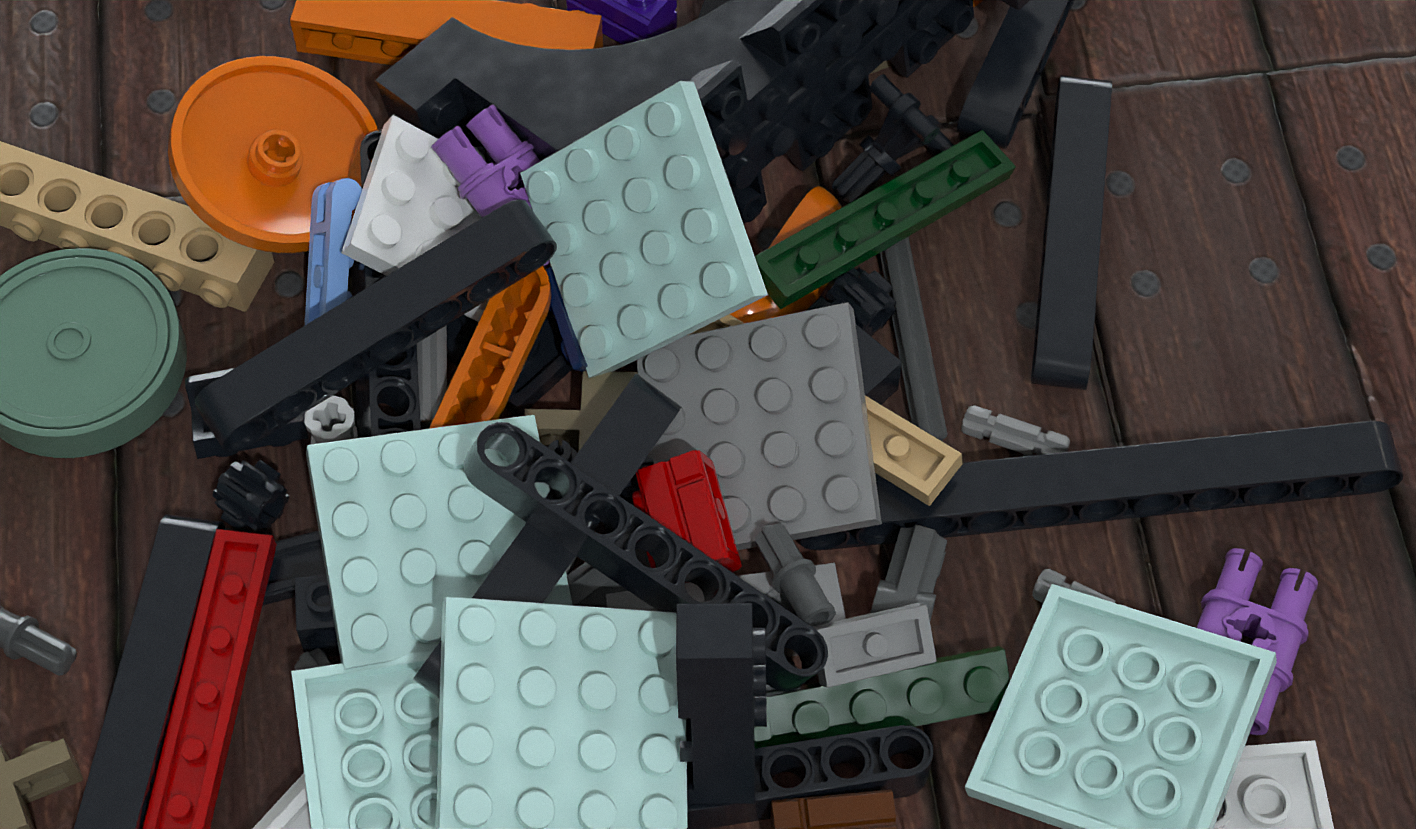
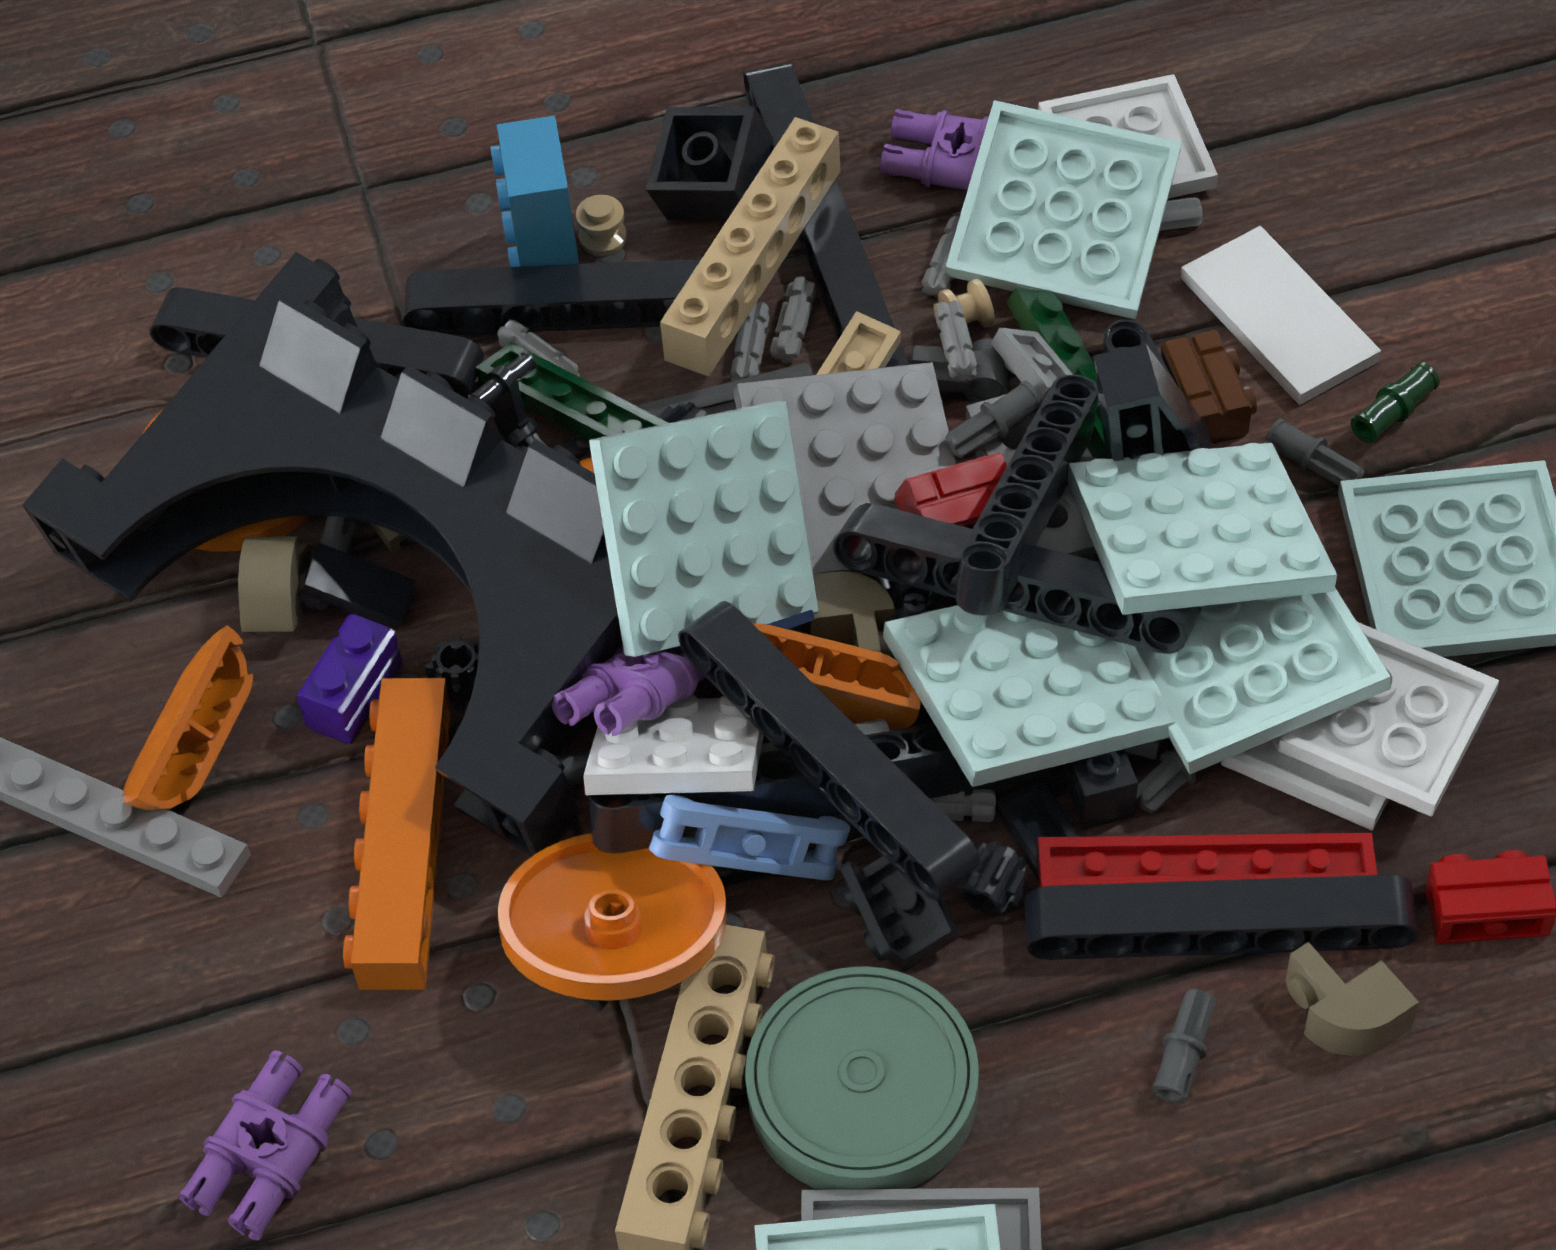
camera: 95 degrees left, 5 degrees down
none -> dark azure brick [490,116,579,267]
none -> light grey axle [497,320,580,376]
none -> tan wheel [576,195,627,256]
none -> black brick [646,107,773,220]
none -> tan brick [660,117,840,377]
none -> light grey axle [730,302,770,381]
none -> tan wheel [933,279,995,328]
none -> light grey axle [936,300,977,382]

